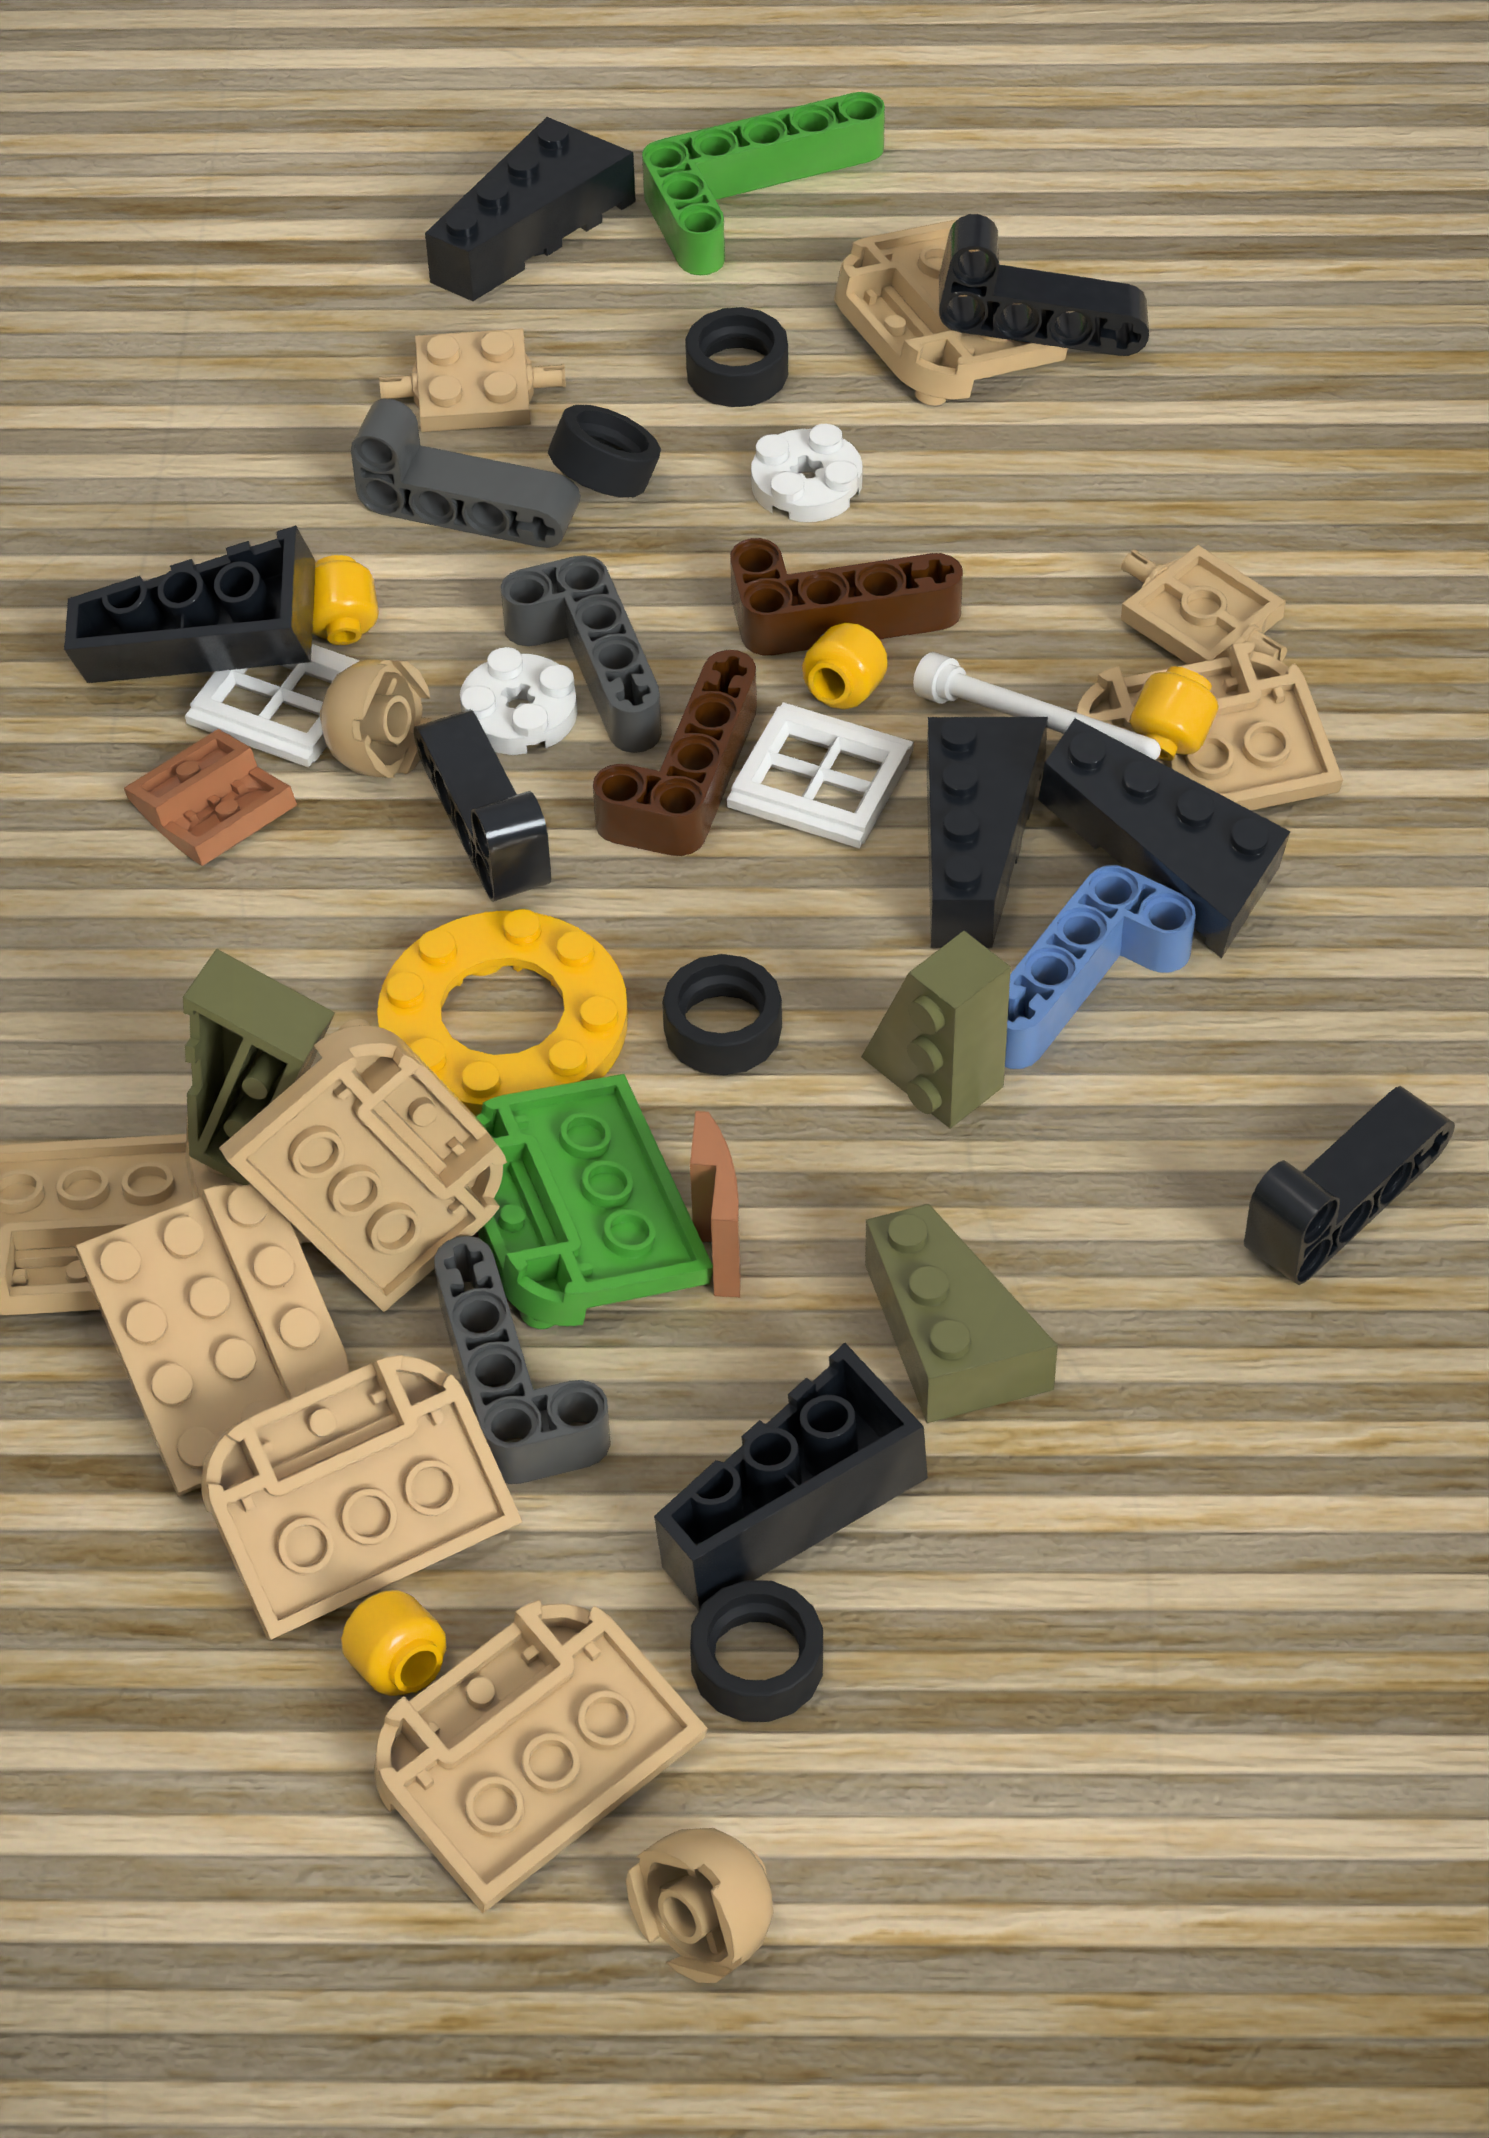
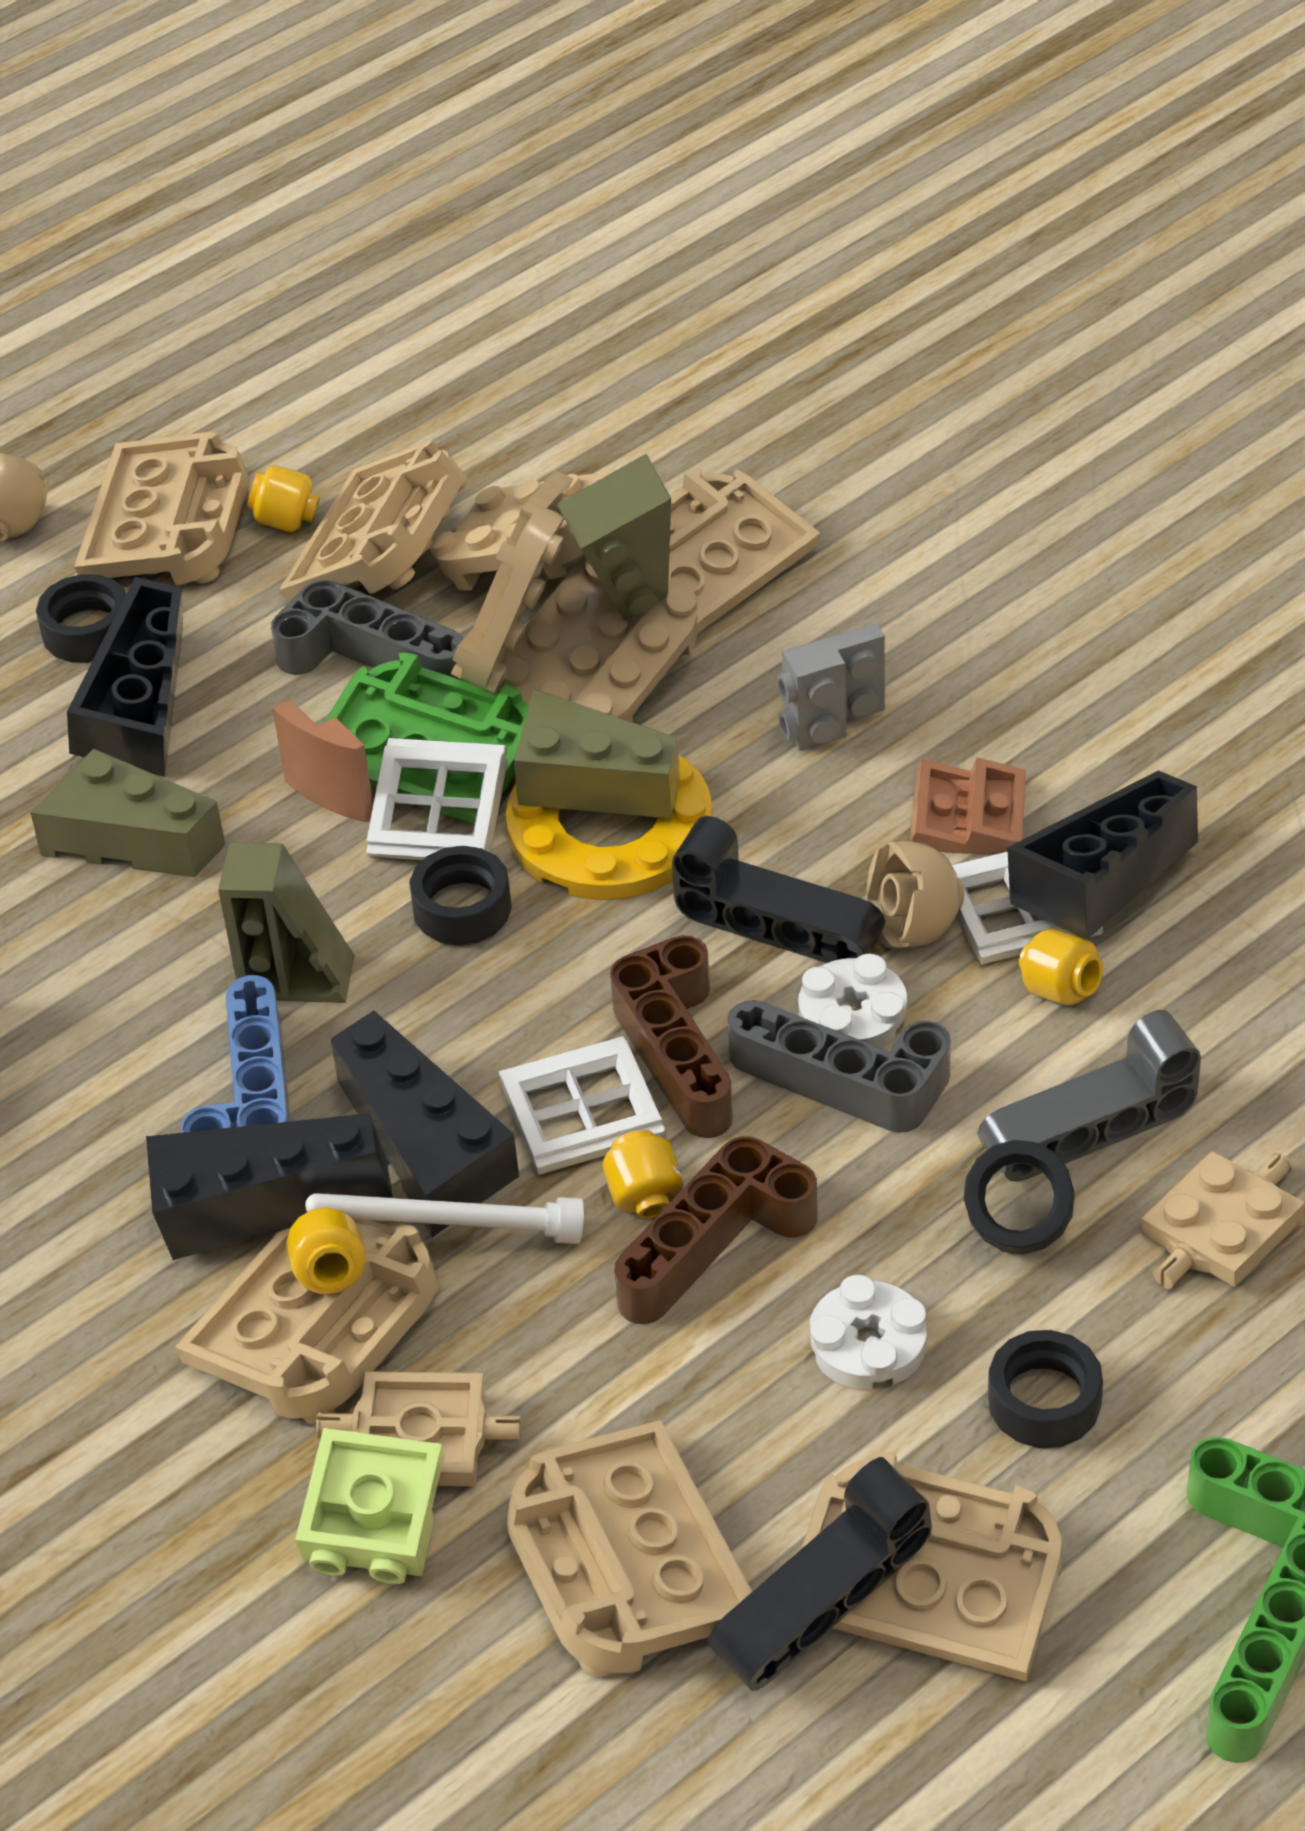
camera: 140 degrees right, 5 degrees down
none -> yellowish green plate [295,1428,445,1584]
none -> white piece [366,738,508,860]
none -> tan plate [507,1420,752,1677]
none -> olive wedge [514,689,680,818]
none -> light grey plate [777,623,885,751]

